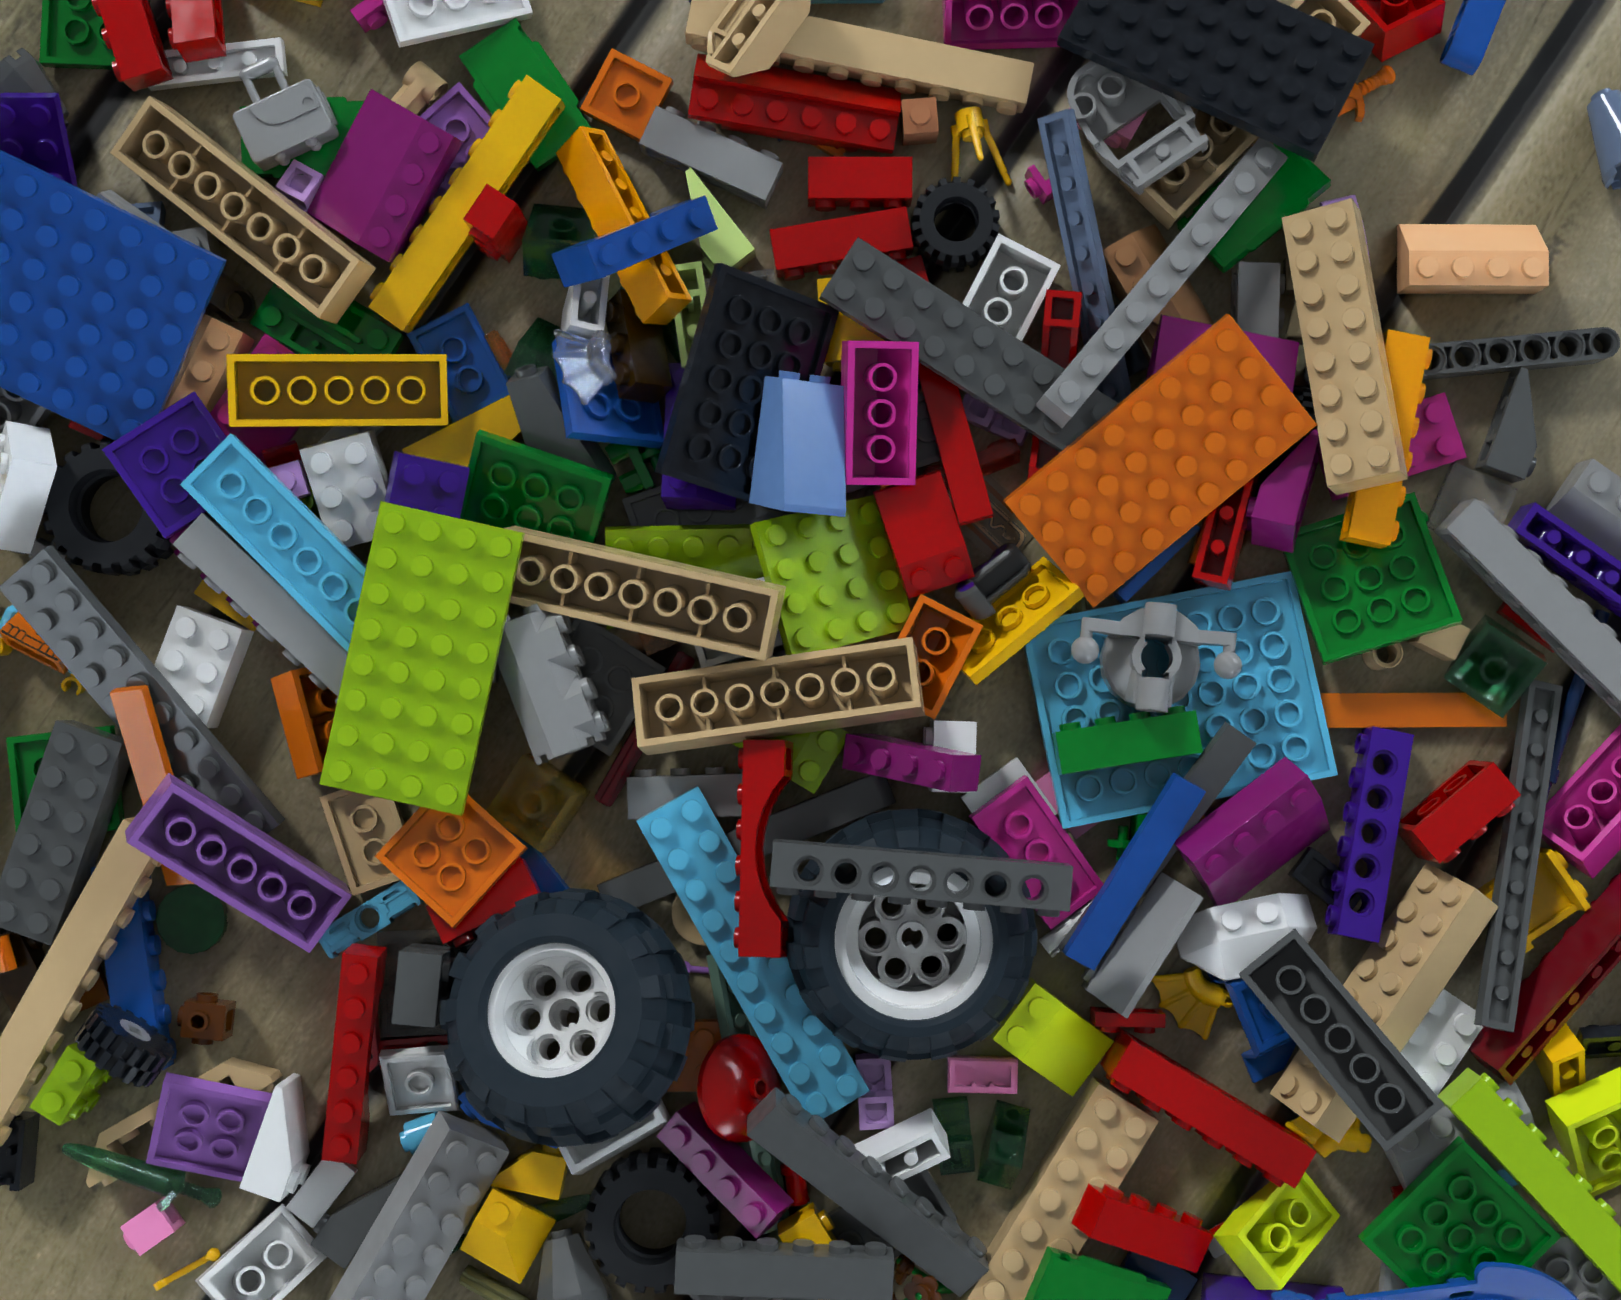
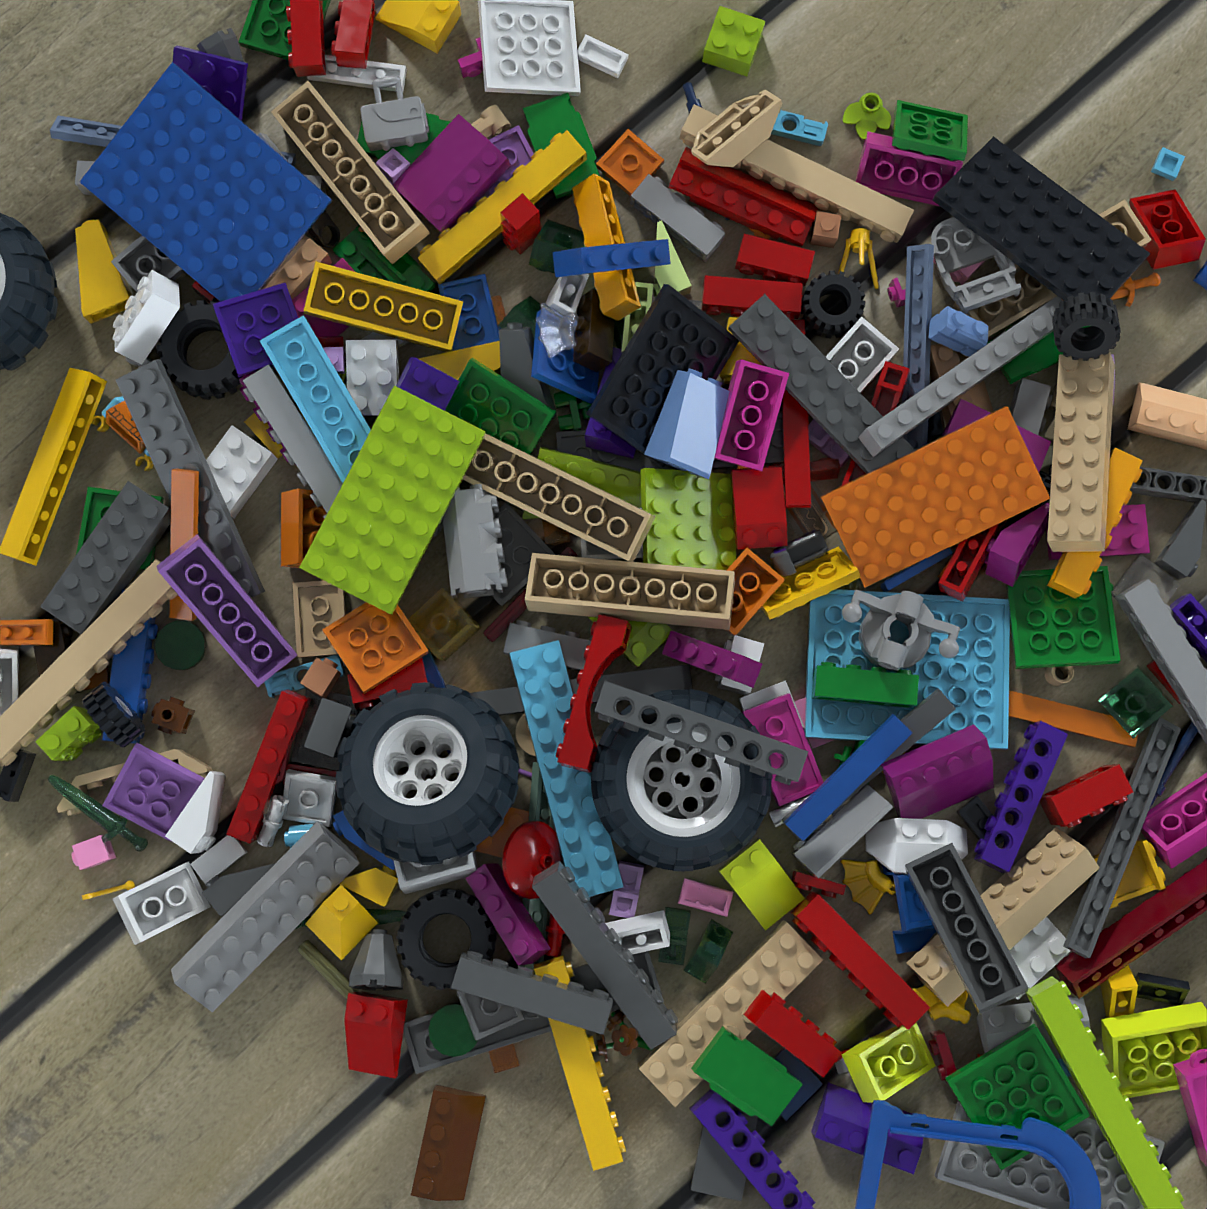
camera: 10 degrees right, 5 degrees down
tan brick [1407,624,1471,661] -> none
none -> white pin [257,795,289,847]
none -> nougat brick [300,657,341,699]
none -> dark red plate [928,1029,957,1085]
none -> medium blue brick [929,306,988,357]
none -> black tyre [1052,292,1121,361]

